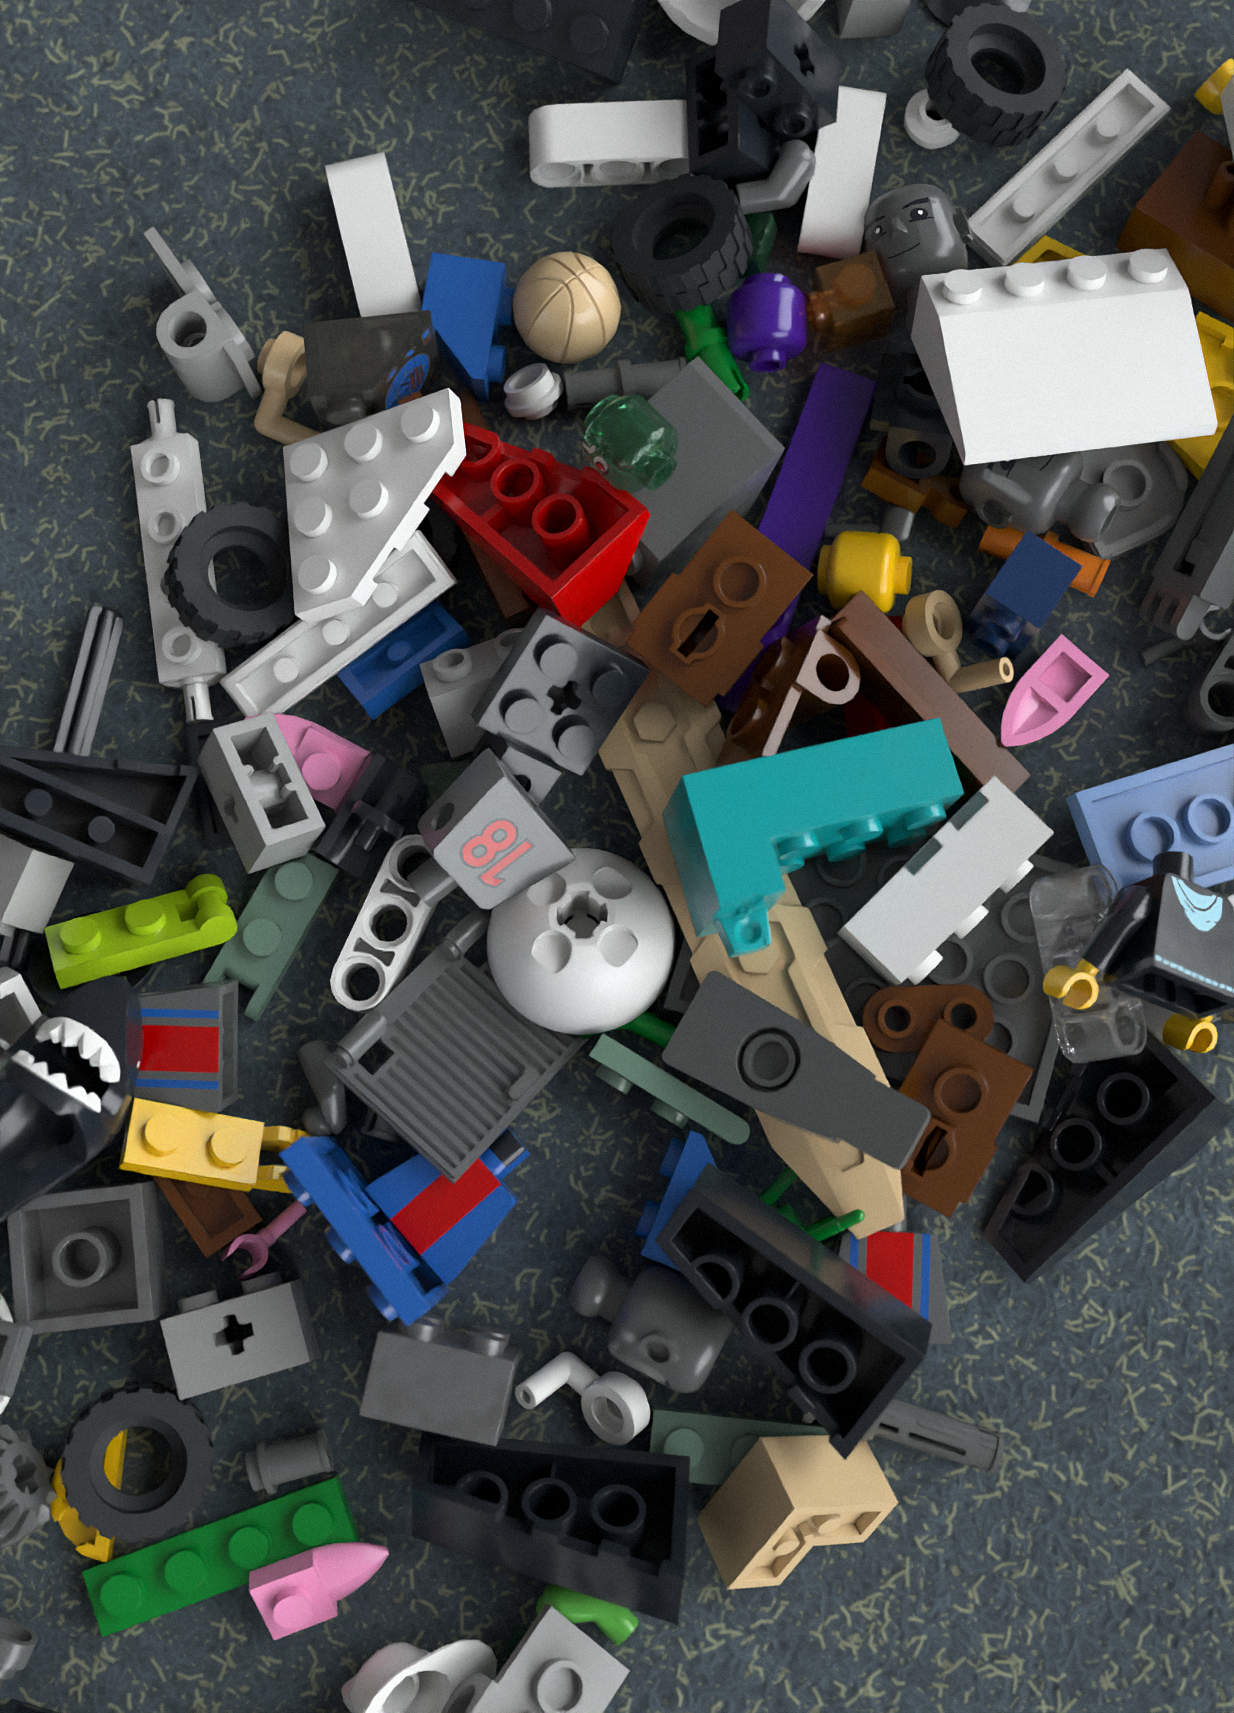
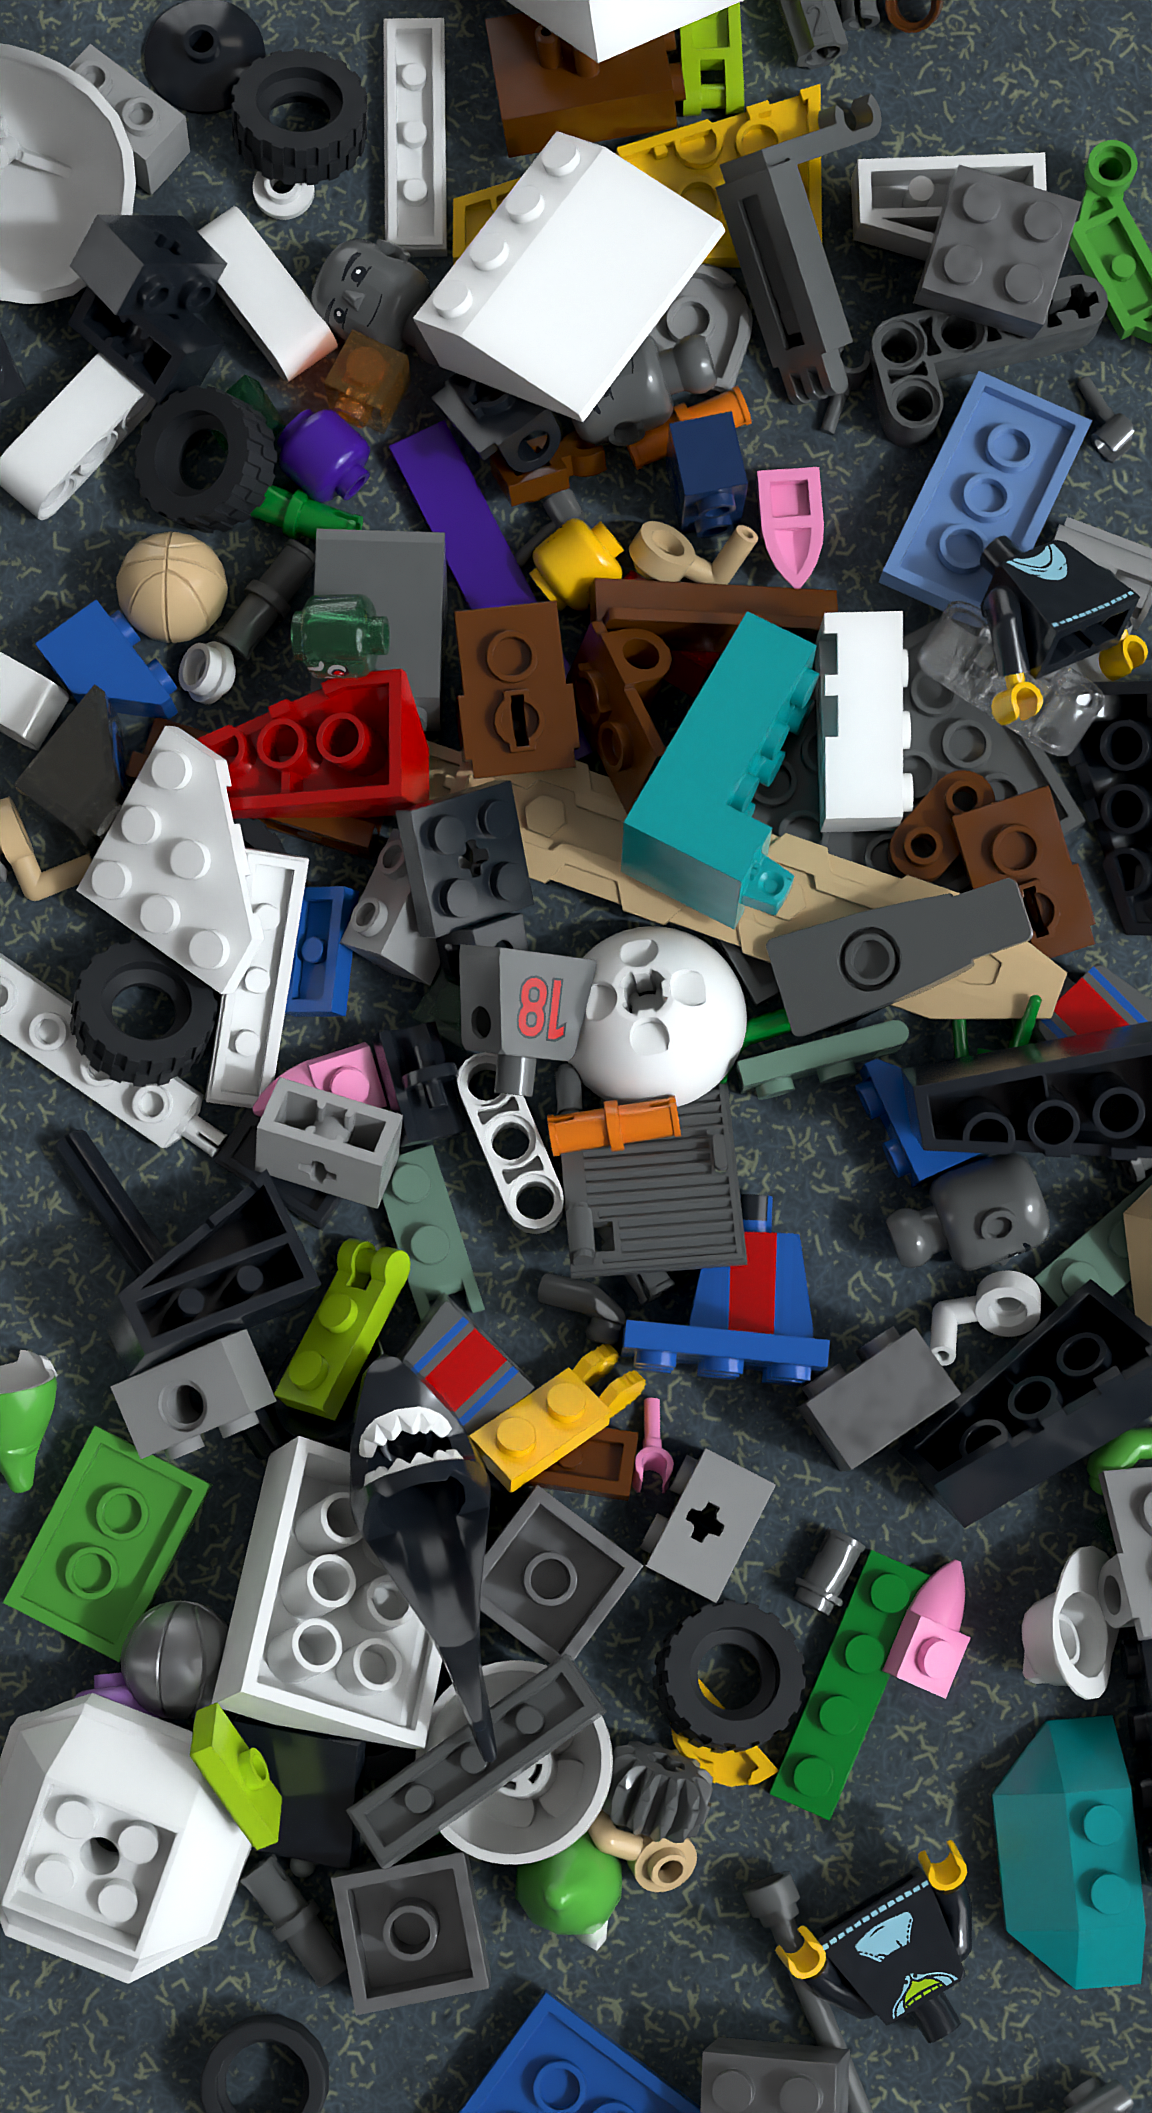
camera: 50 degrees left, 0 degrees up
dark grey arm [736,140,816,215] -> none
none -> orange pin [547,1095,681,1156]

